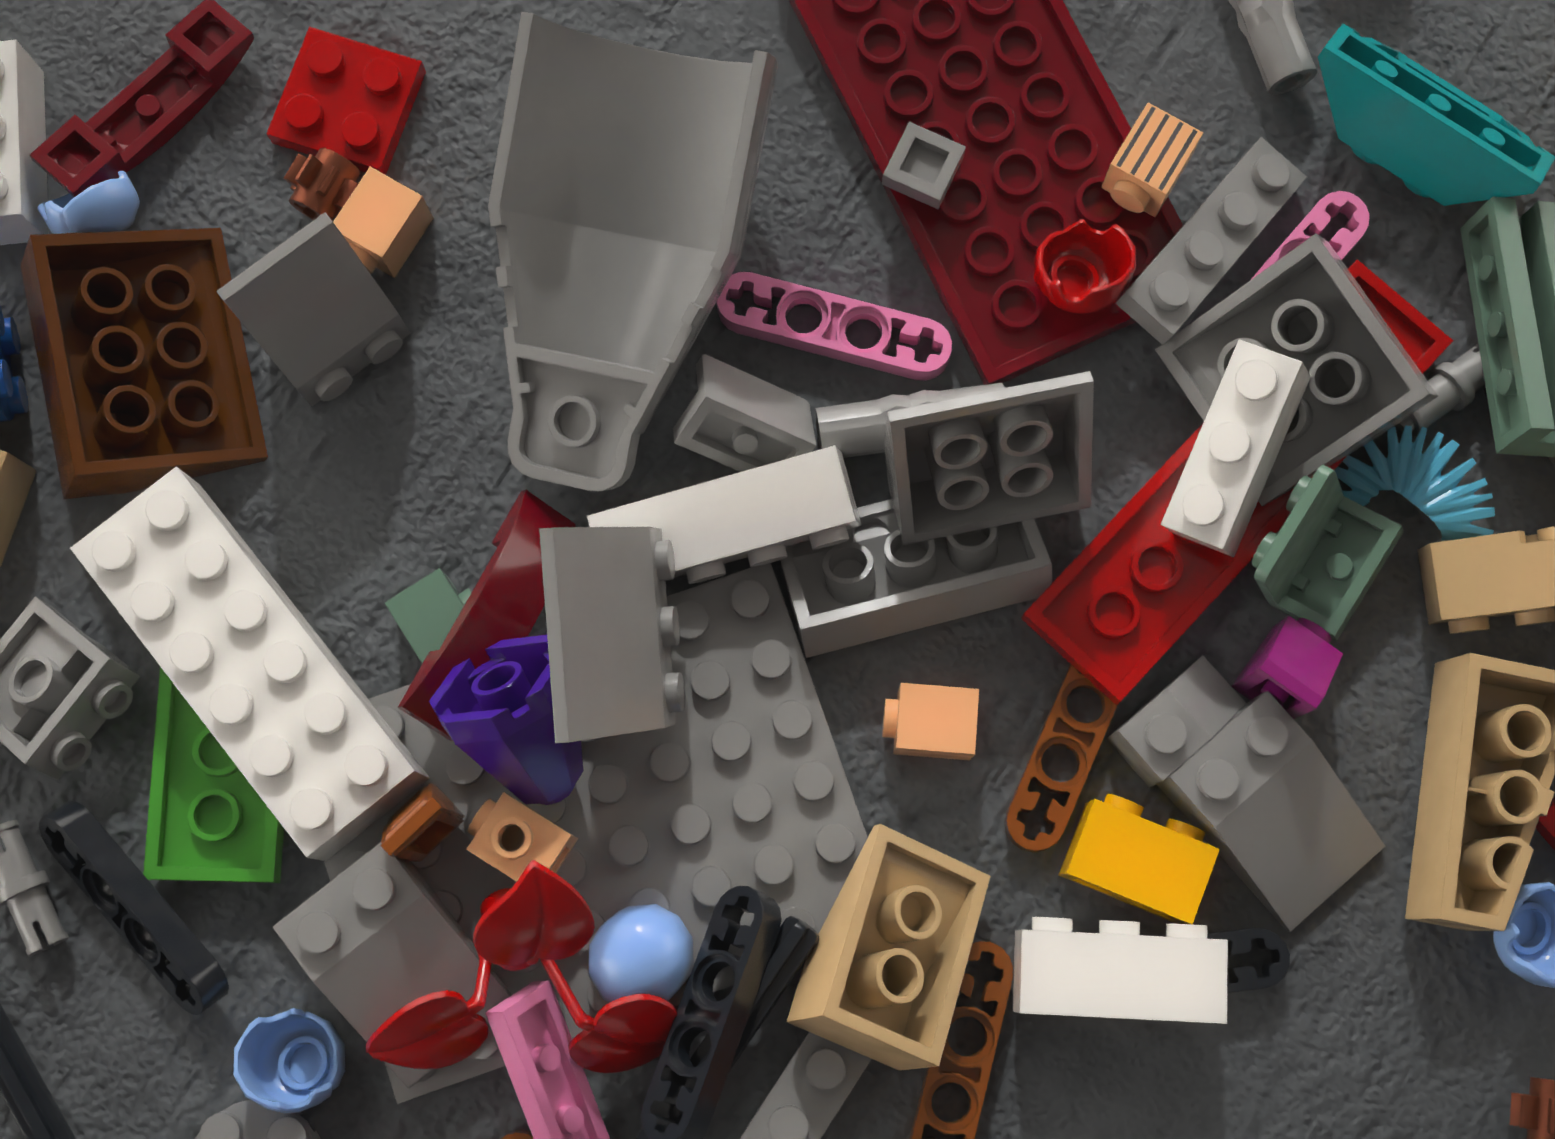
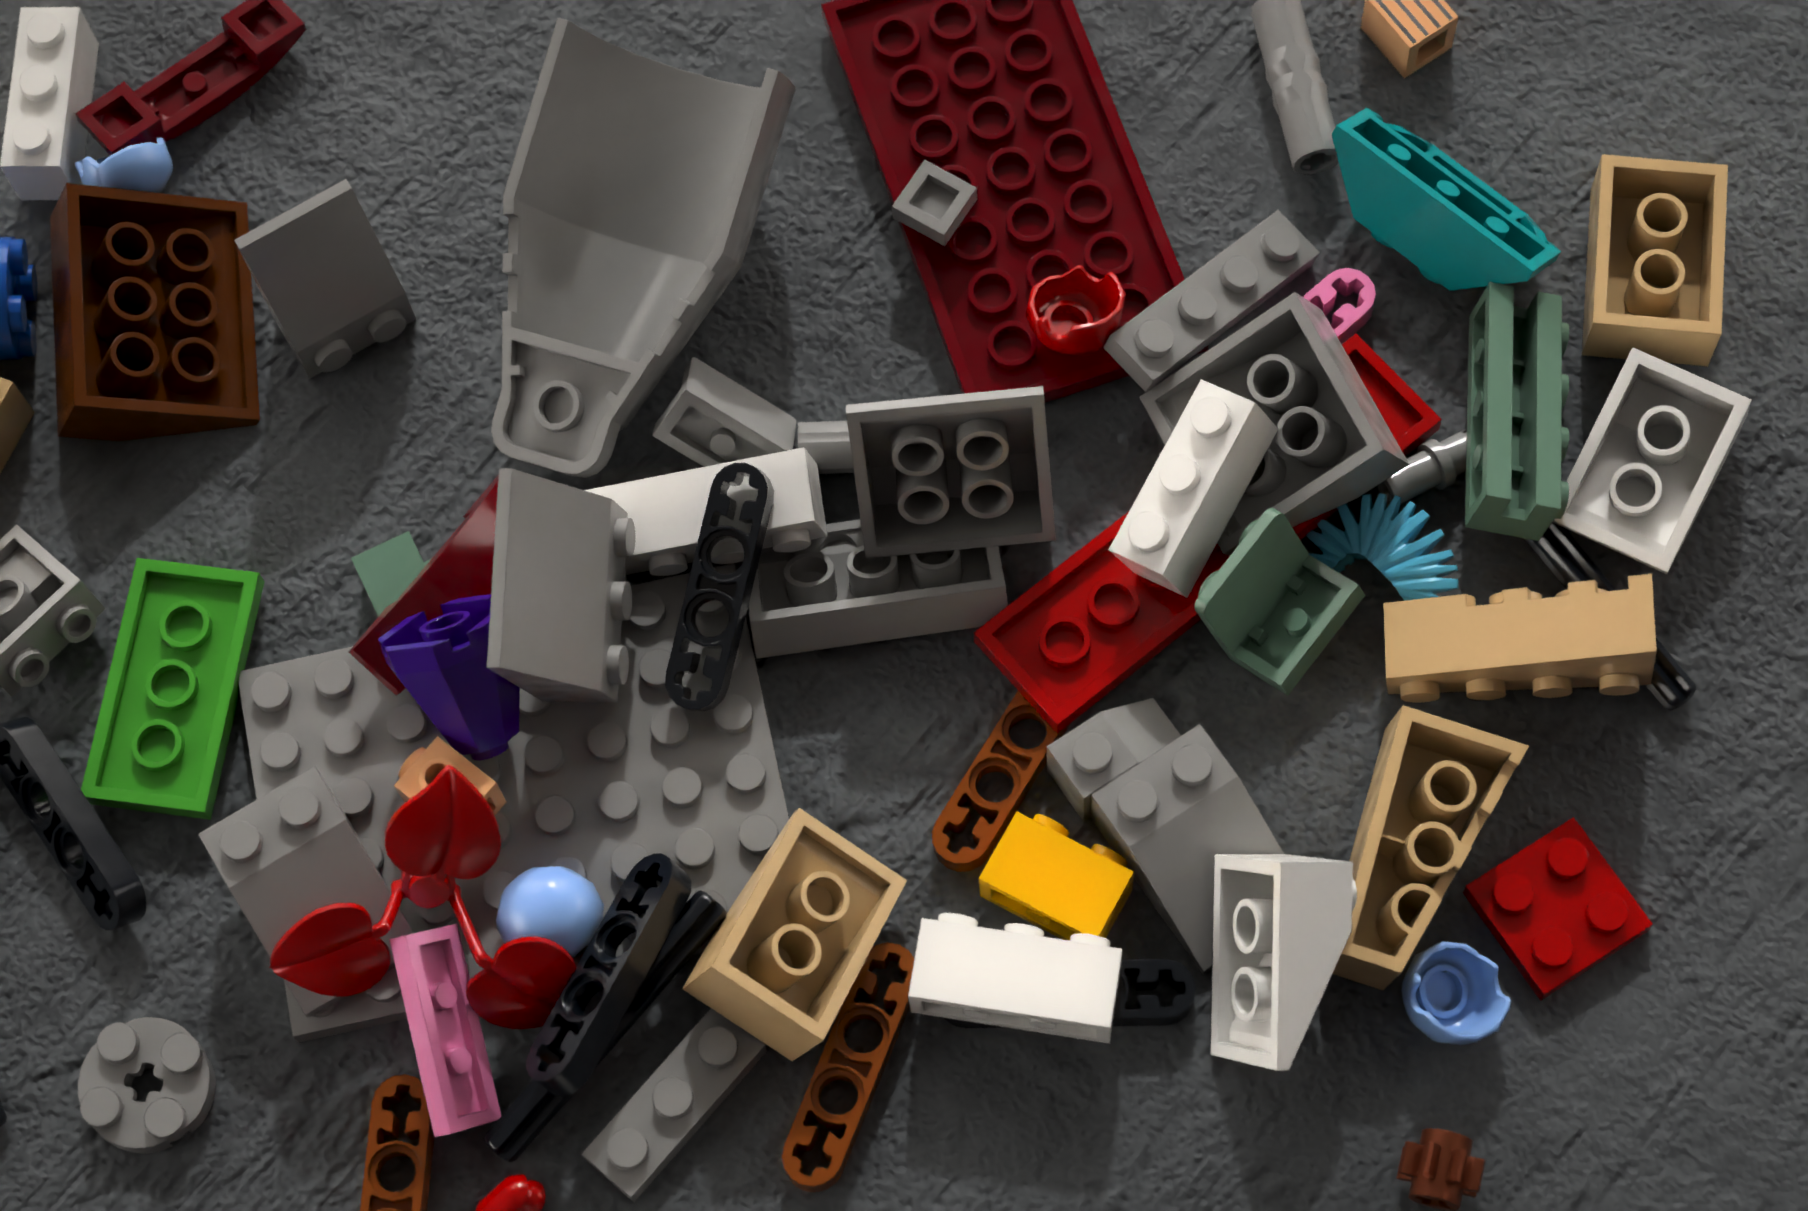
camera: 10 degrees right, 10 degrees down
white brick [70,466,430,861] -> none
light blue hair [233,1008,345,1113] -> none
red plate [266,26,426,175] -> none
copper gear [283,148,361,221] -> none
light nougat brick [333,166,434,278] -> none
dark orange slope [381,783,465,862] -> none
bright pink beam [716,272,952,381] -> none
light nougat brick [882,683,979,760] -> none
light nougat brick [1101,103,1203,217] -> none
magenta slope [1231,616,1343,719] -> none
none -> black beam [665,463,774,712]
none -> white slope [1211,854,1357,1071]

